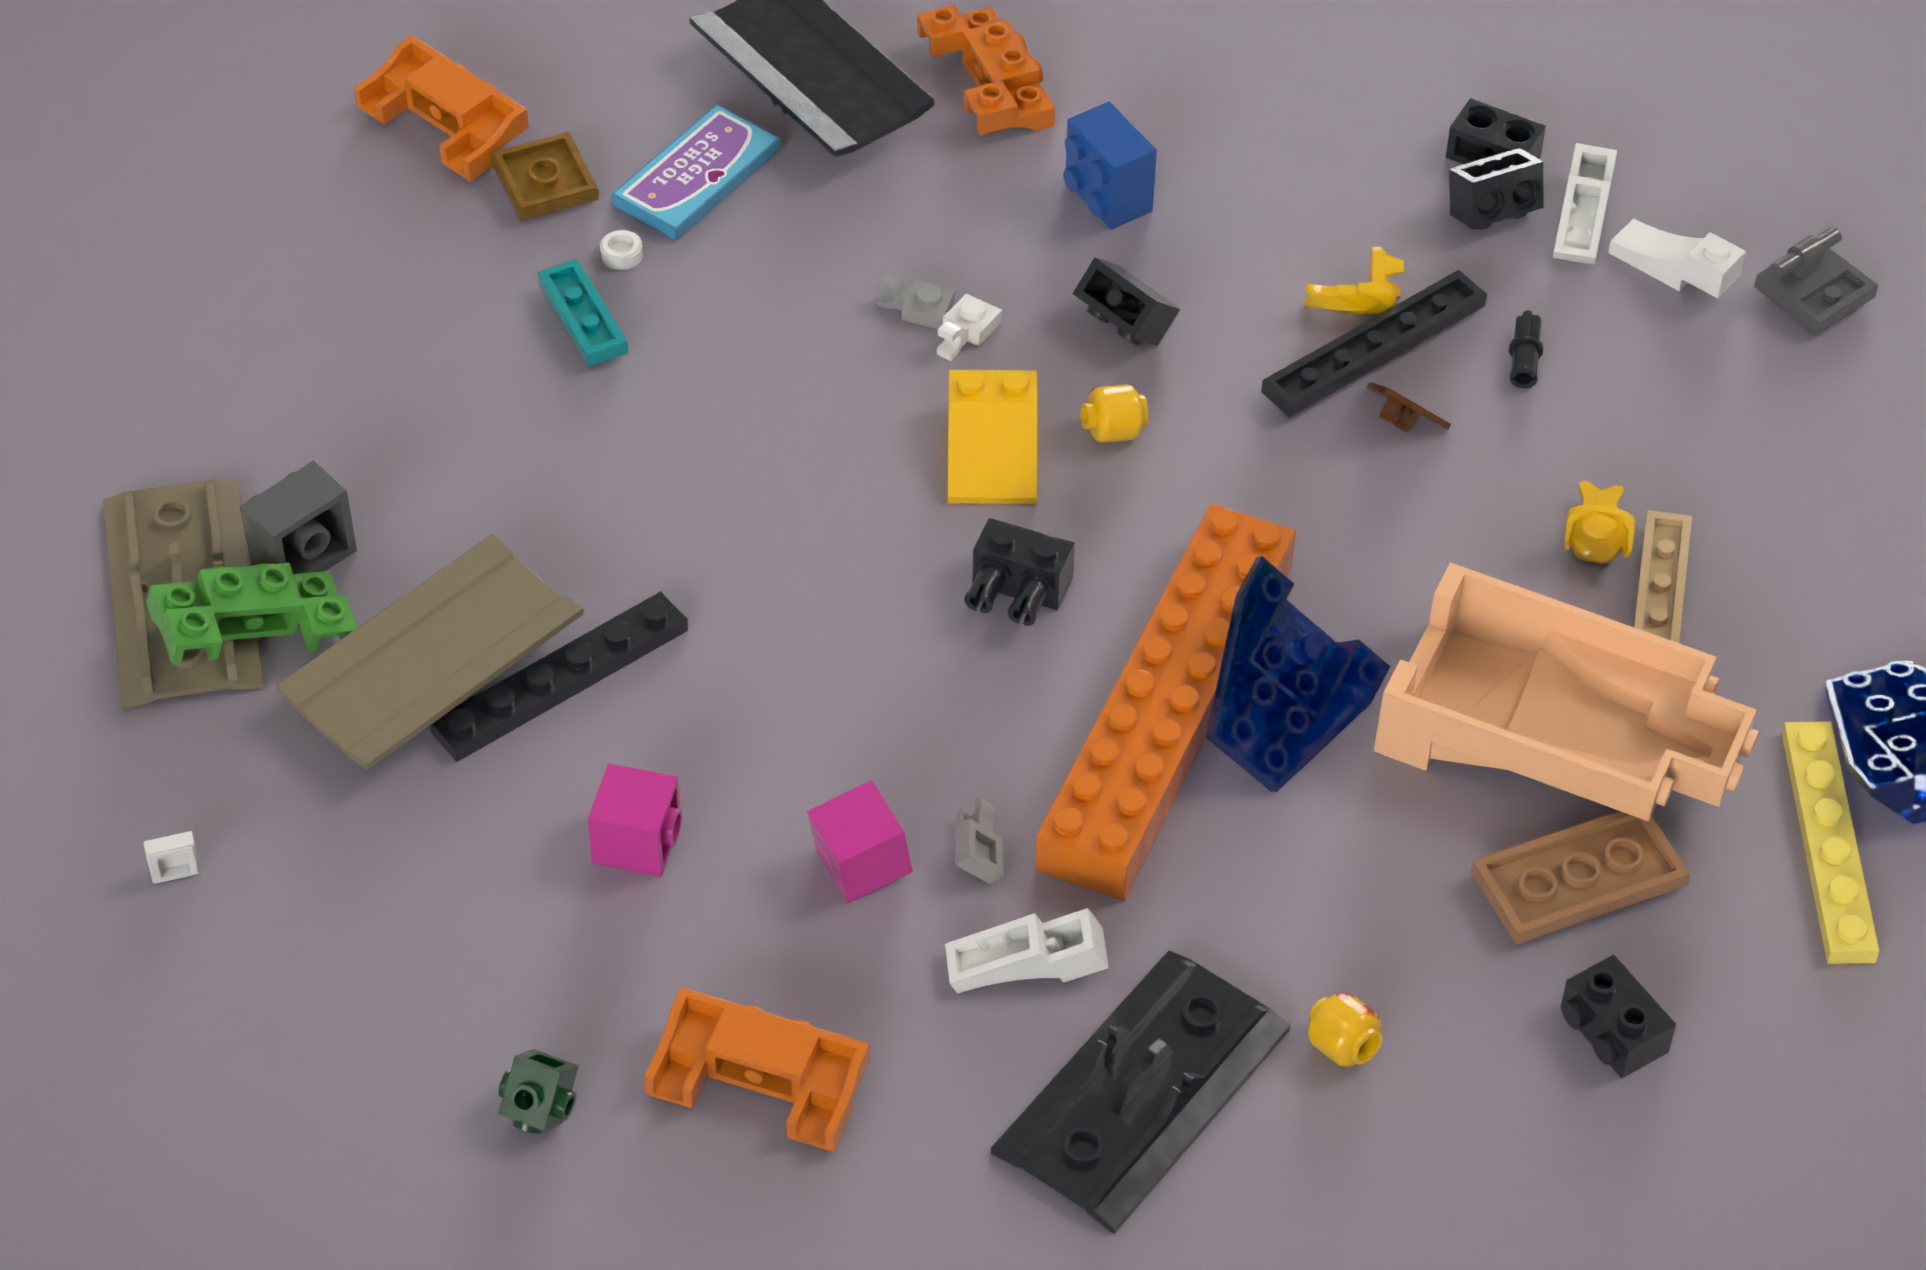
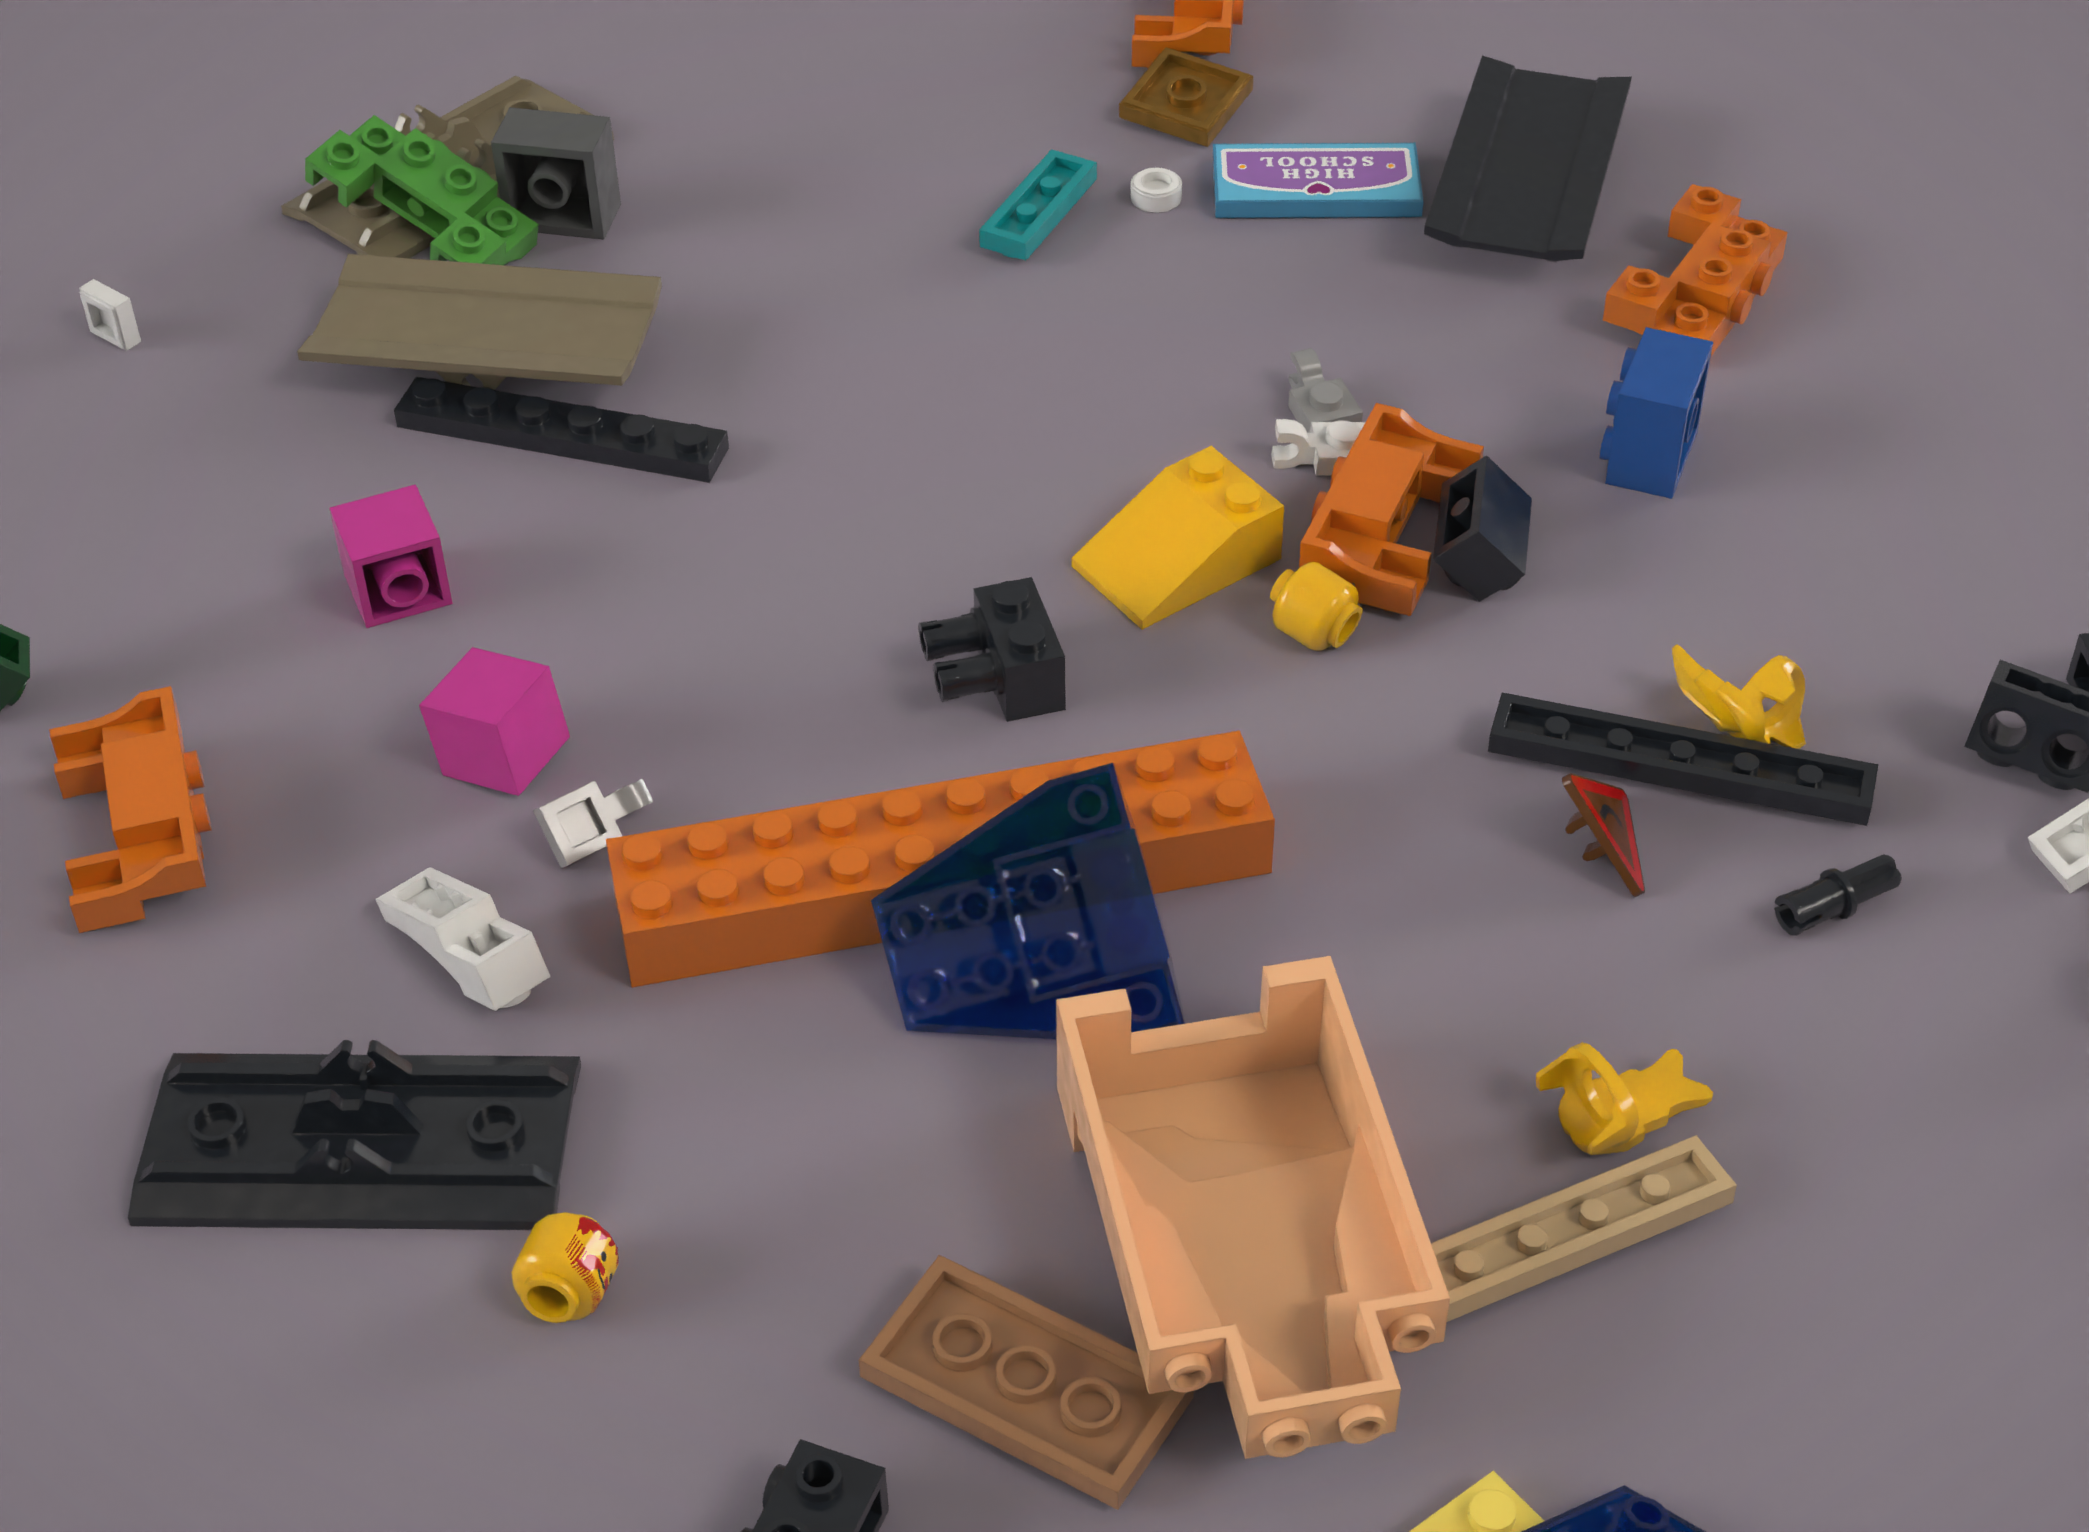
camera: 55 degrees right, 5 degrees down
none -> orange bracket [1299,403,1484,616]

